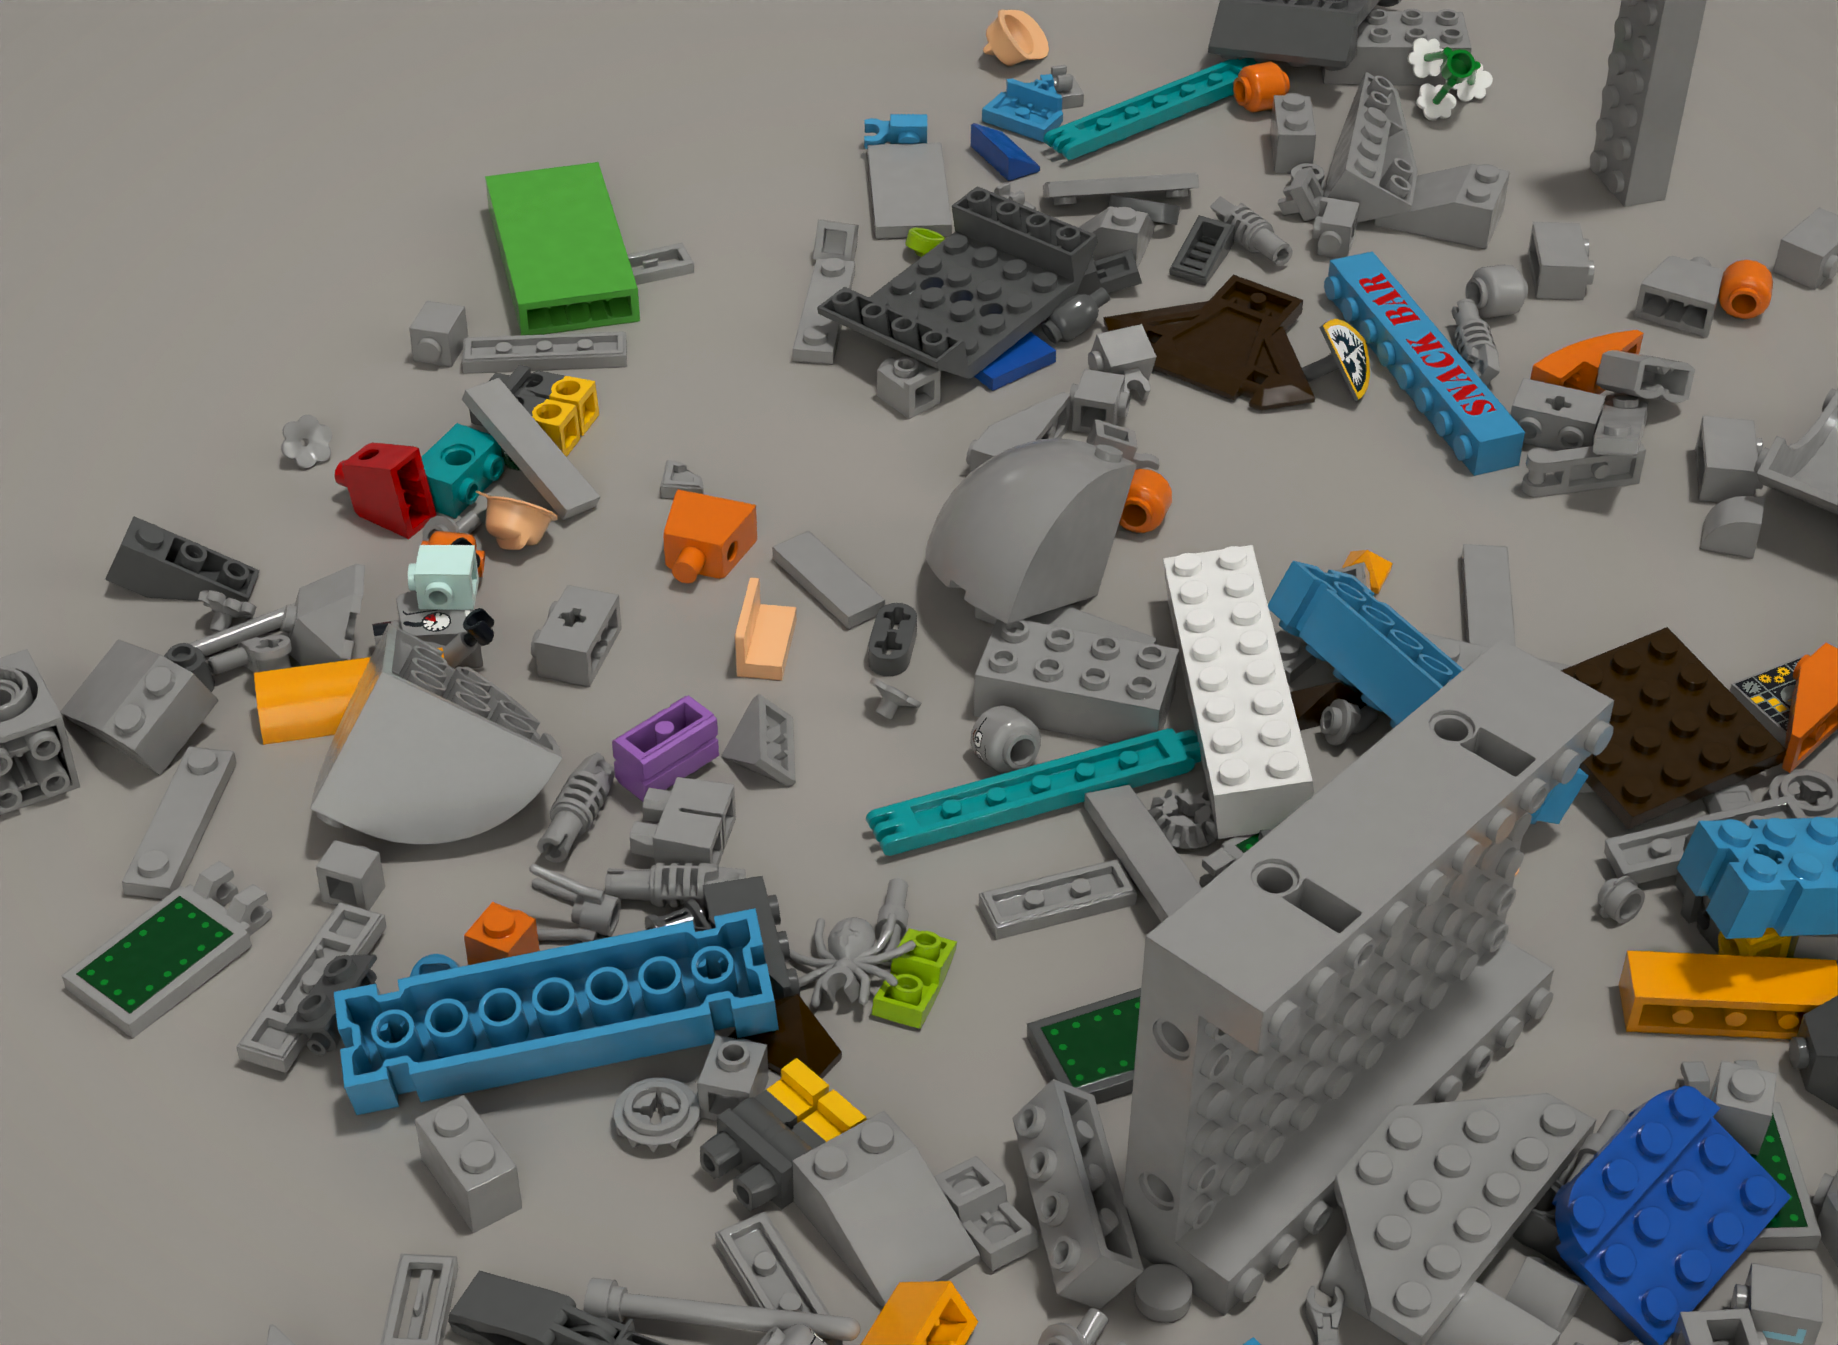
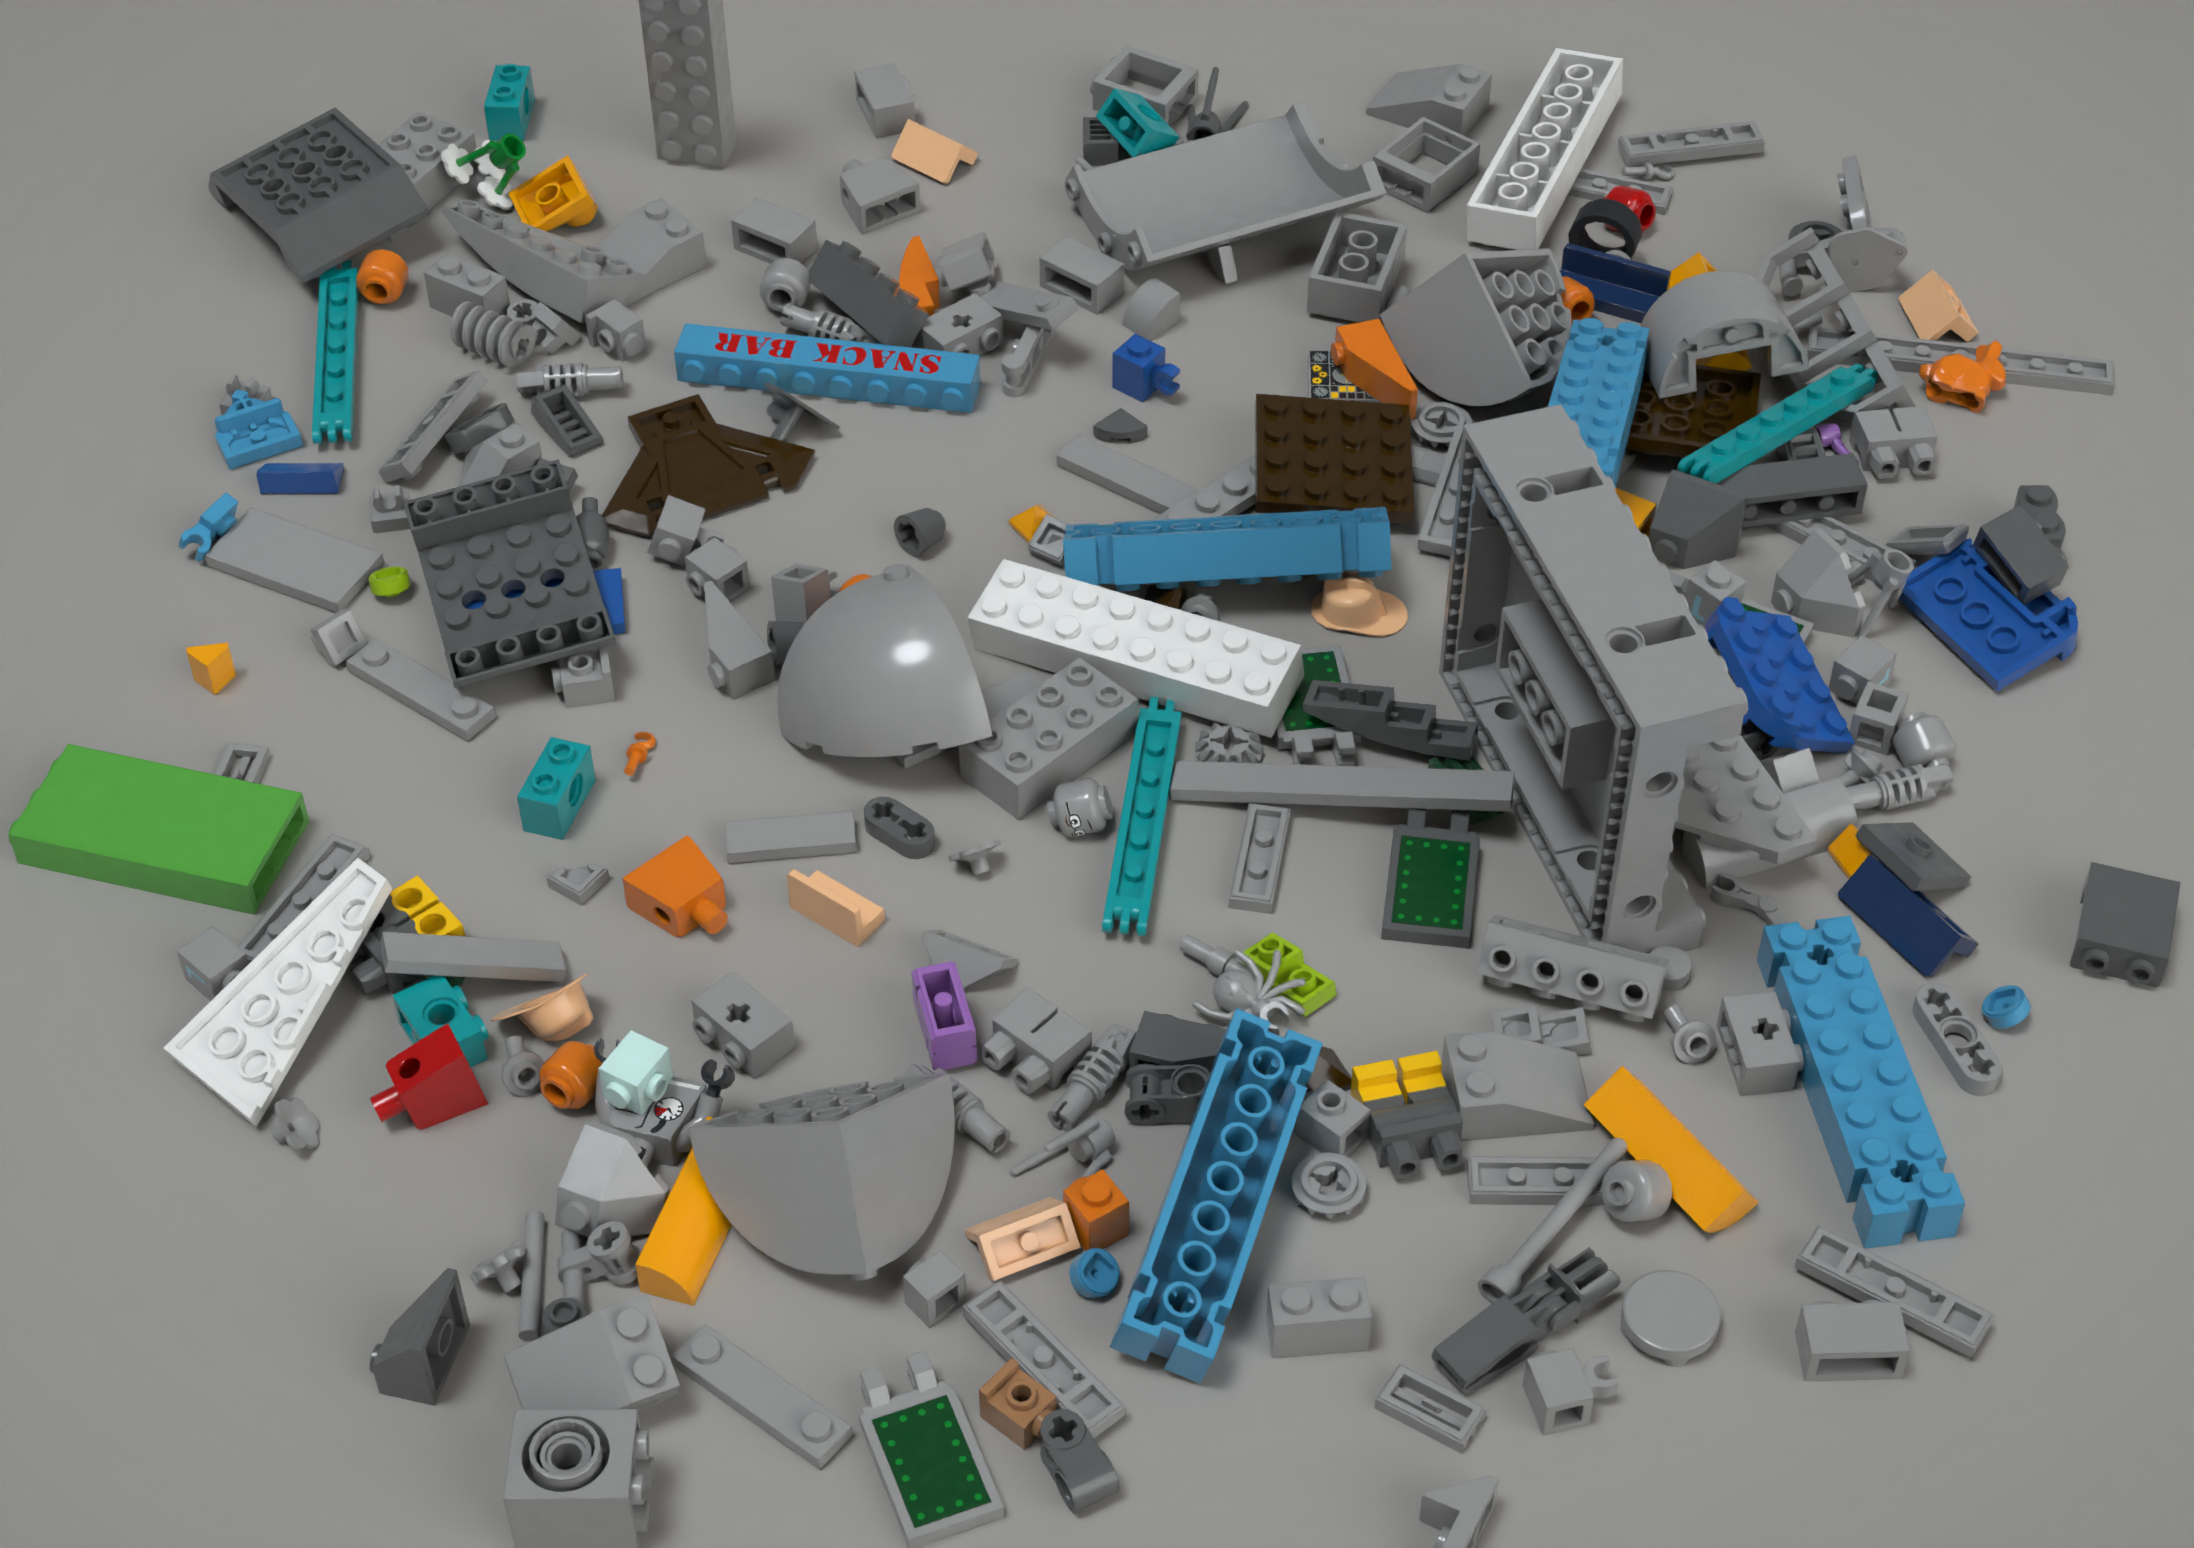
camera: 60 degrees left, 5 degrees up
dark grey slope [105,516,260,602] -> none
dark grey hinge [284,954,377,1055] -> none
light nougat piece [983,9,1049,66] -> none
orange head [1718,259,1773,319] -> none
none -> white wing [163,858,393,1127]
none -> light orange slope [186,643,236,695]
none -> dark grey slope [370,1268,470,1406]
none -> light grey piece [450,301,536,368]
none -> teal brick [484,64,535,142]
none -> light orange slope [508,155,598,232]
none -> teal brick [517,737,596,840]
none -> orange hand [624,731,656,776]
none -> dark grey brick [808,240,929,347]
none -> light nougat panel [891,119,979,184]
none -> dark grey hat [894,508,946,556]
none -> light nougat panel [964,1197,1081,1281]
none -> medium nougat brick [979,1358,1057,1450]
none -> dark grey piece [1040,1409,1120,1513]
none -> dark grey tile [1093,408,1148,442]
none -> blue brick [1112,334,1180,403]

